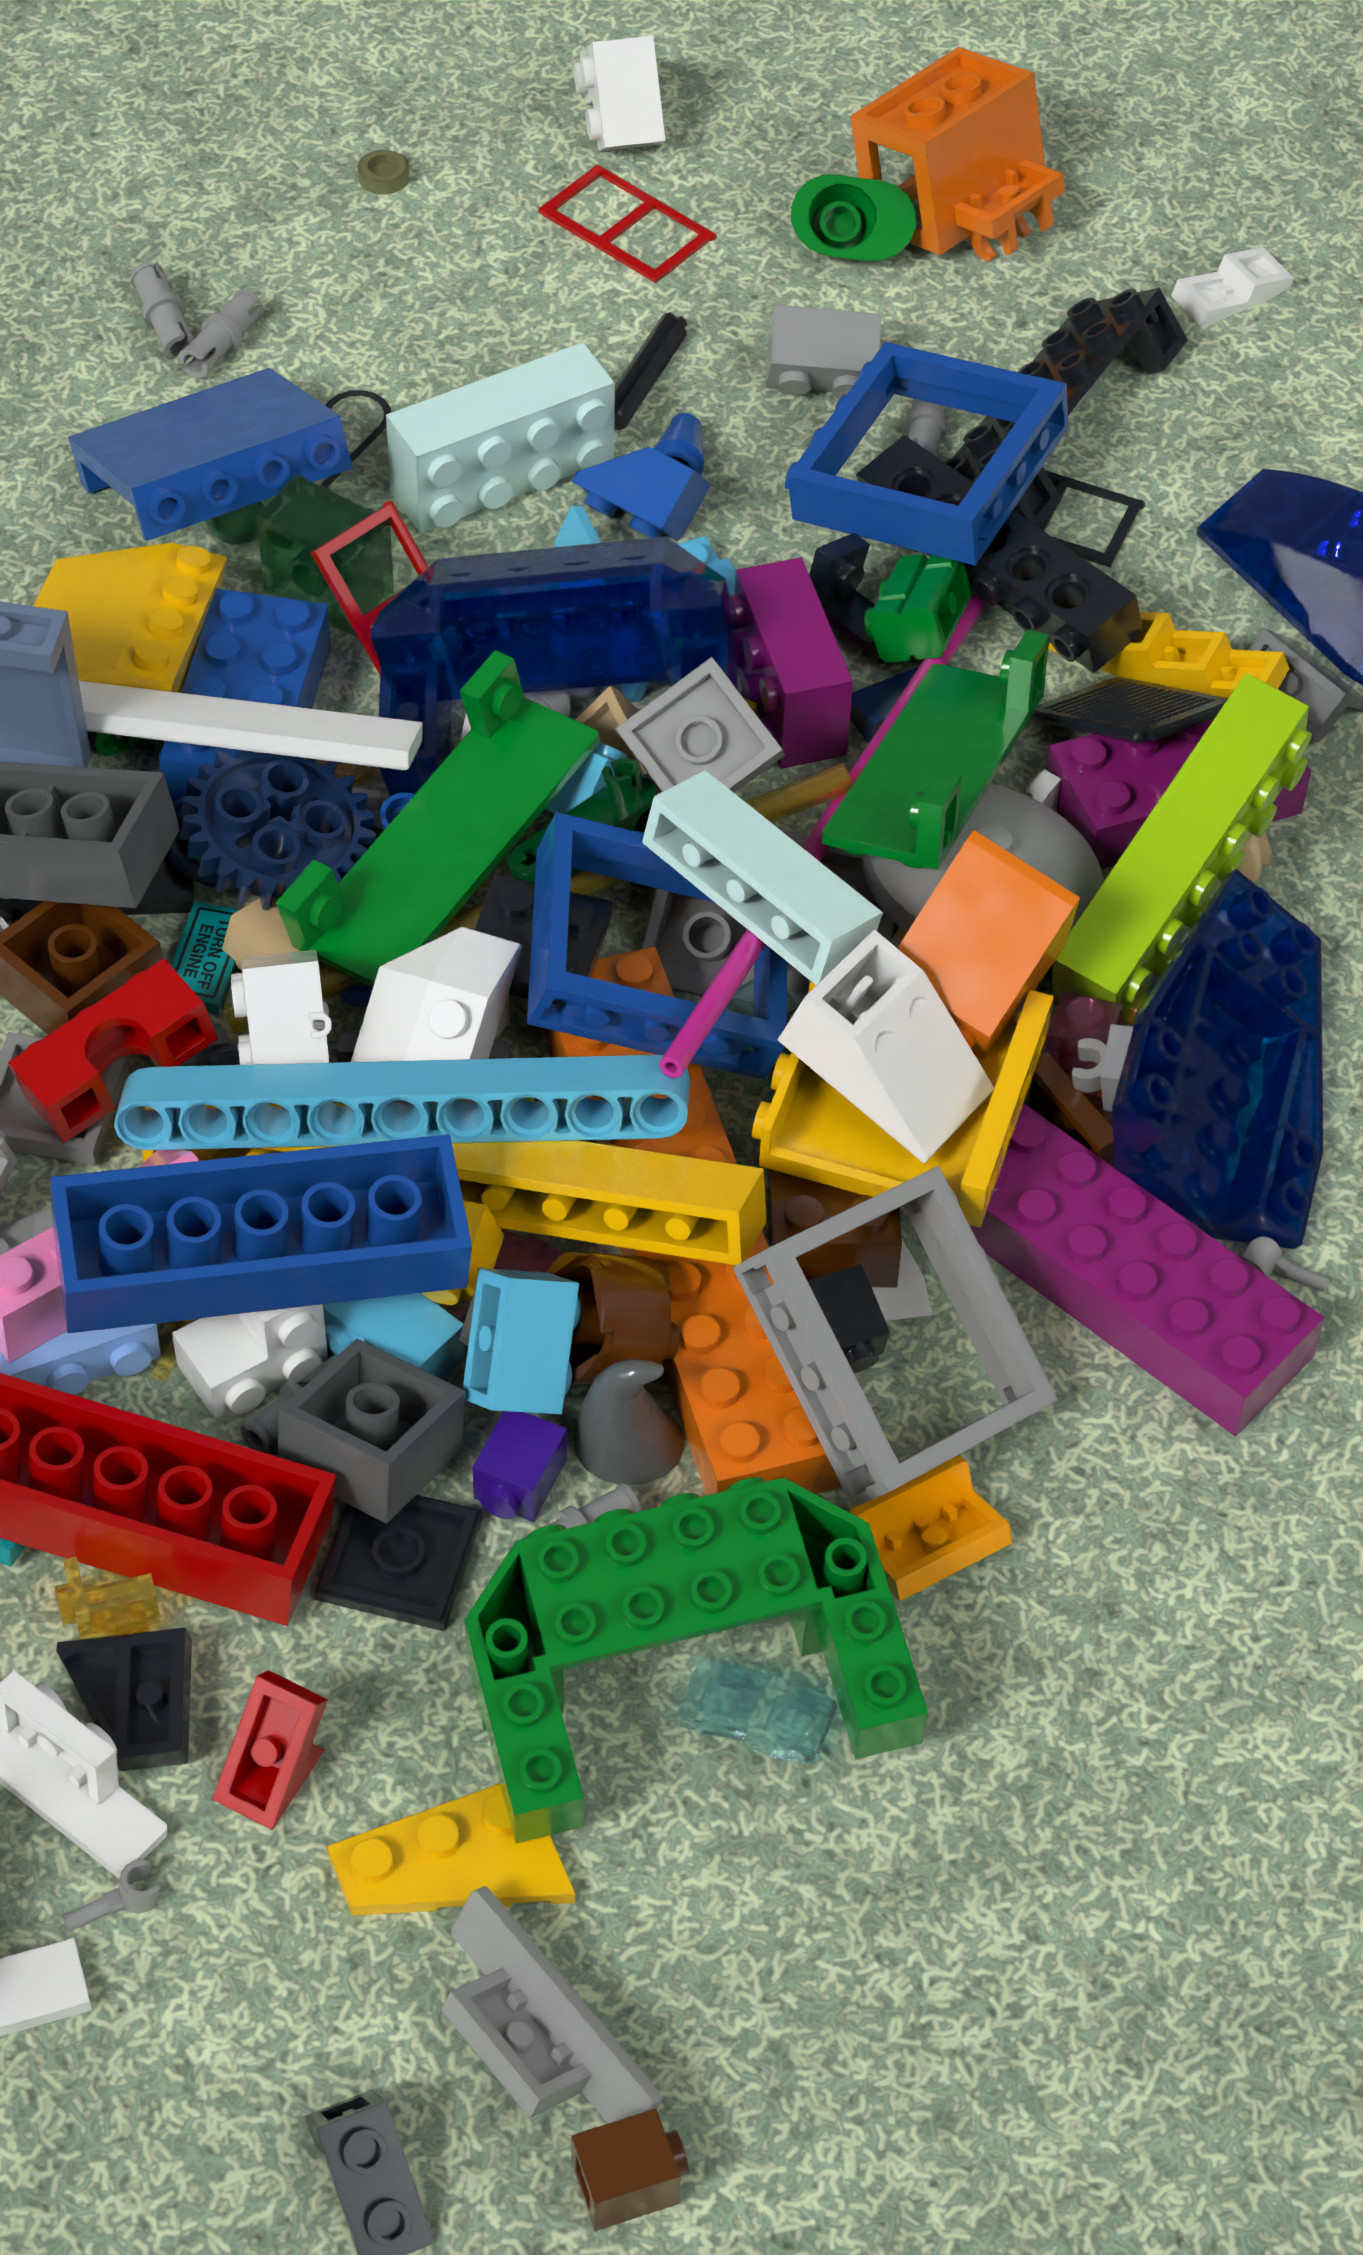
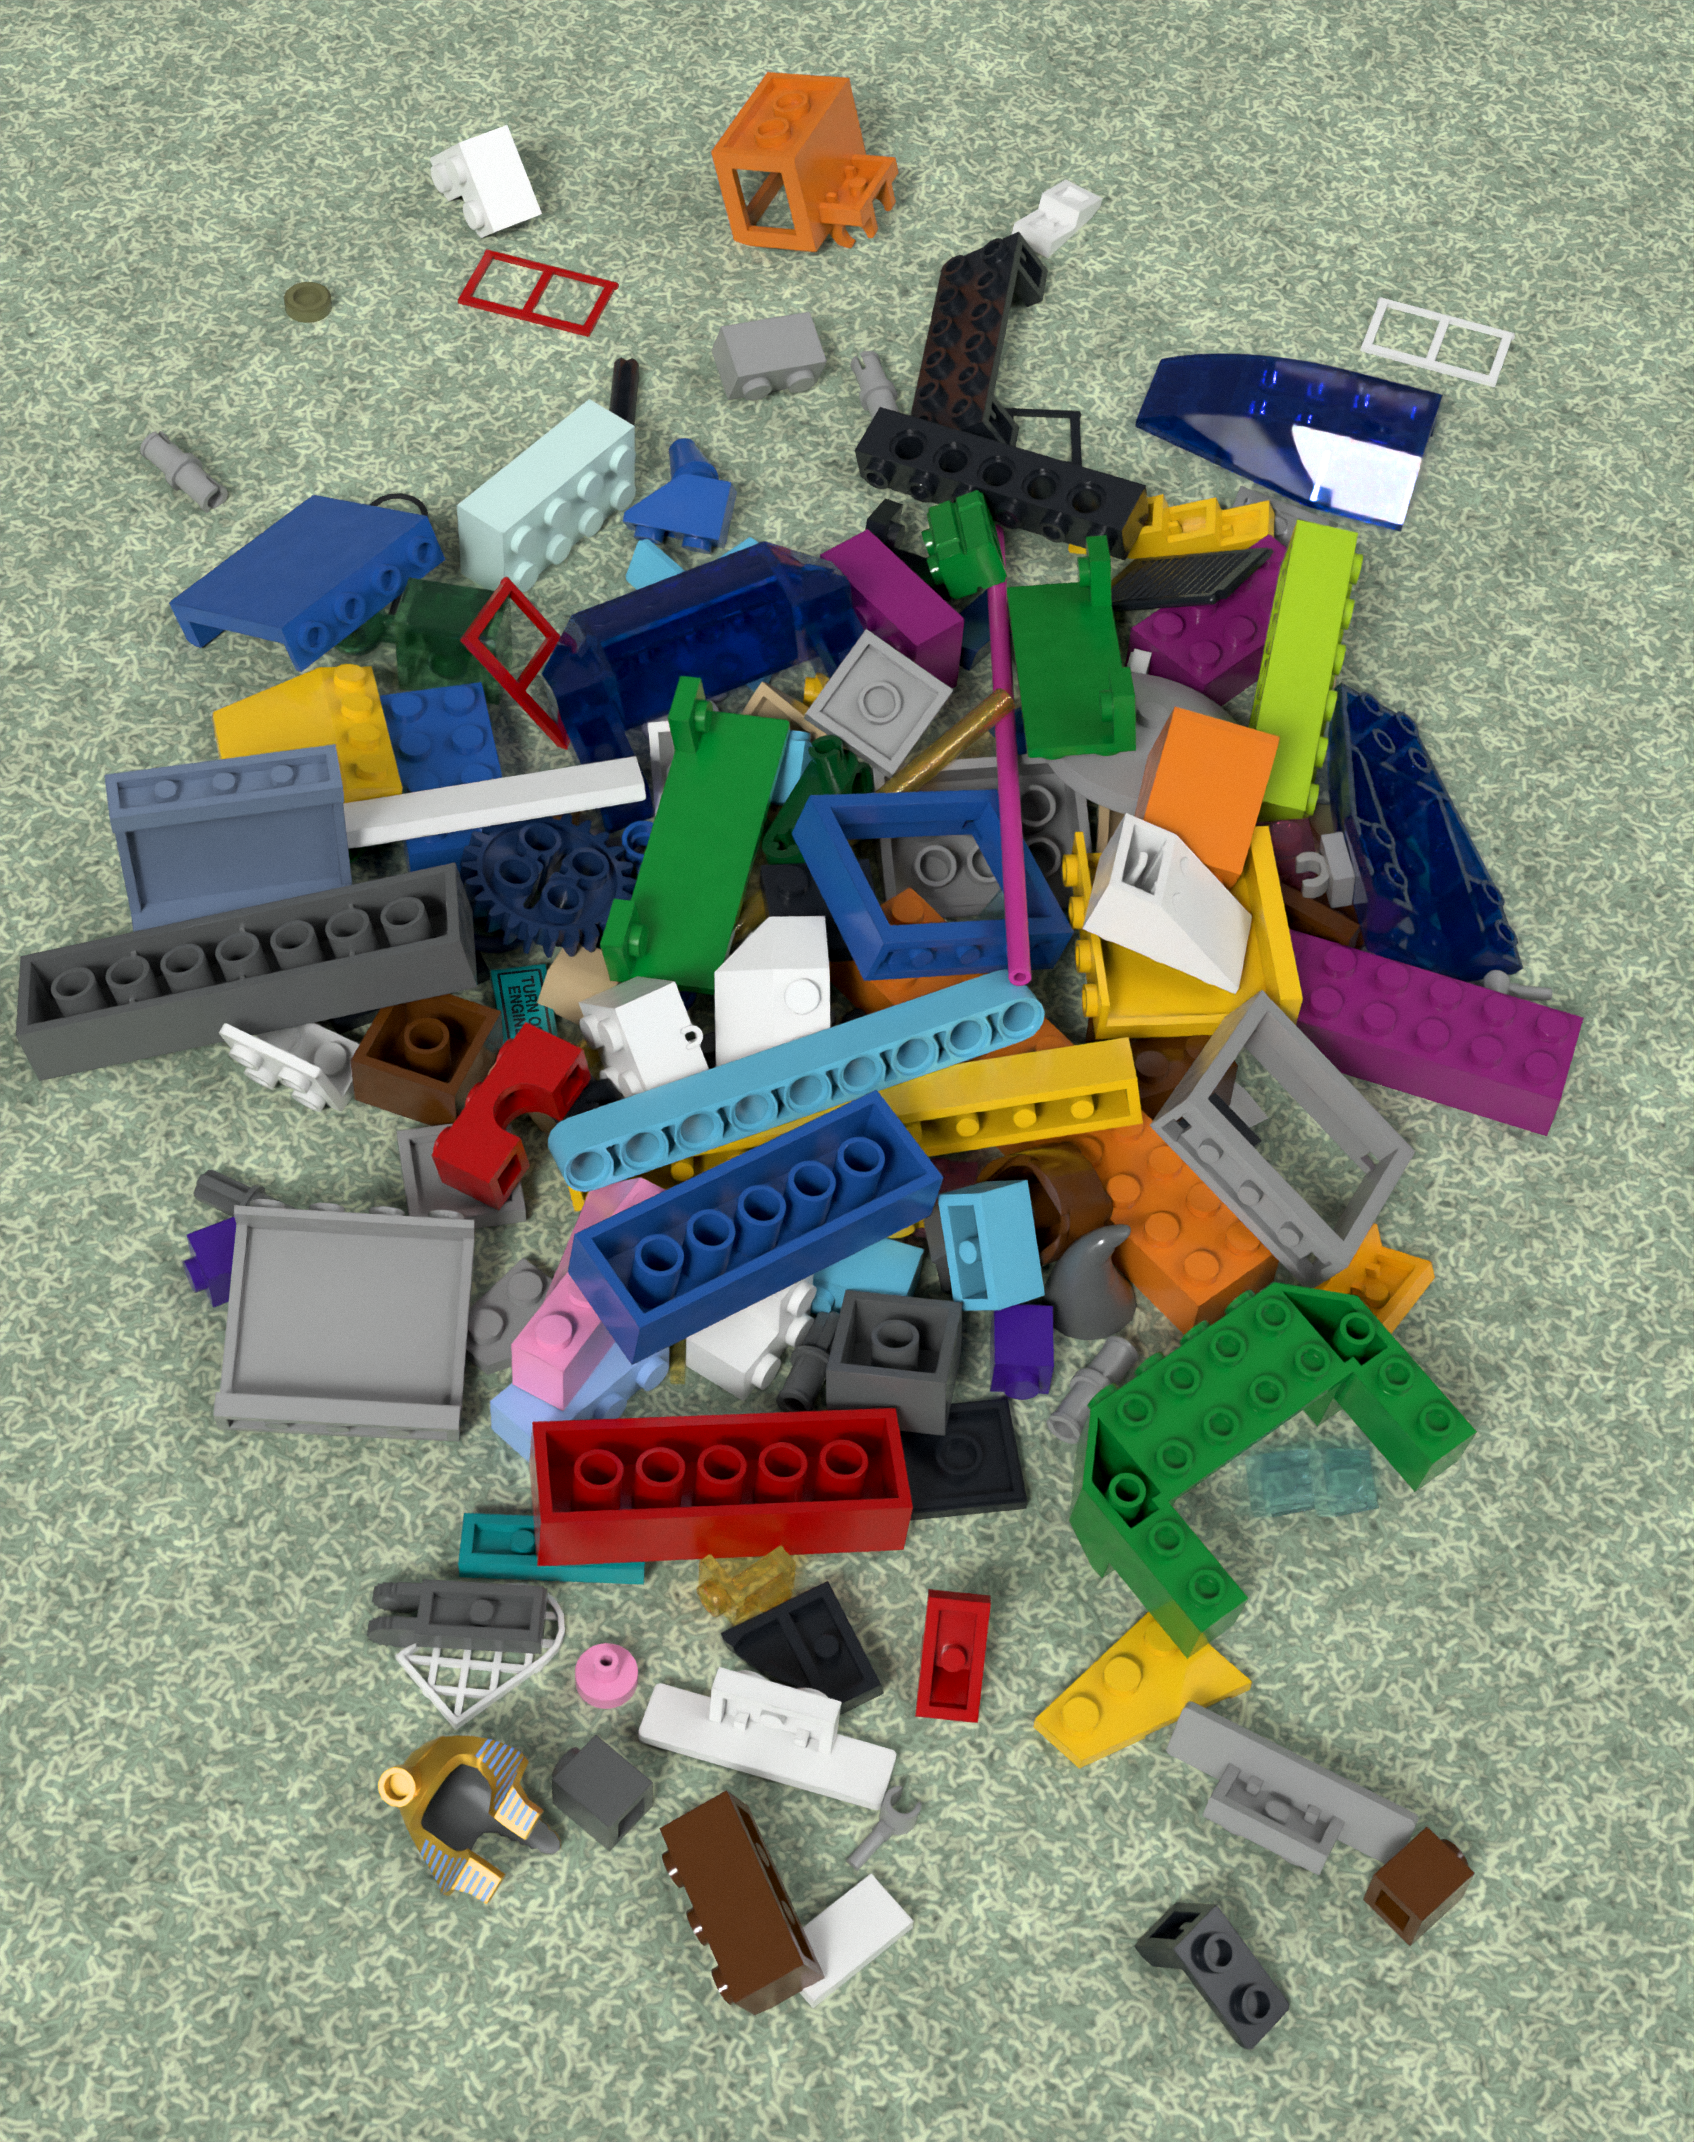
camera: 25 degrees left, 0 degrees up
light grey pin [178,290,264,378] -> none
light aqua brick [642,770,883,986] -> none
blue window [785,342,1069,566] -> none
green piece [791,174,916,262] -> none

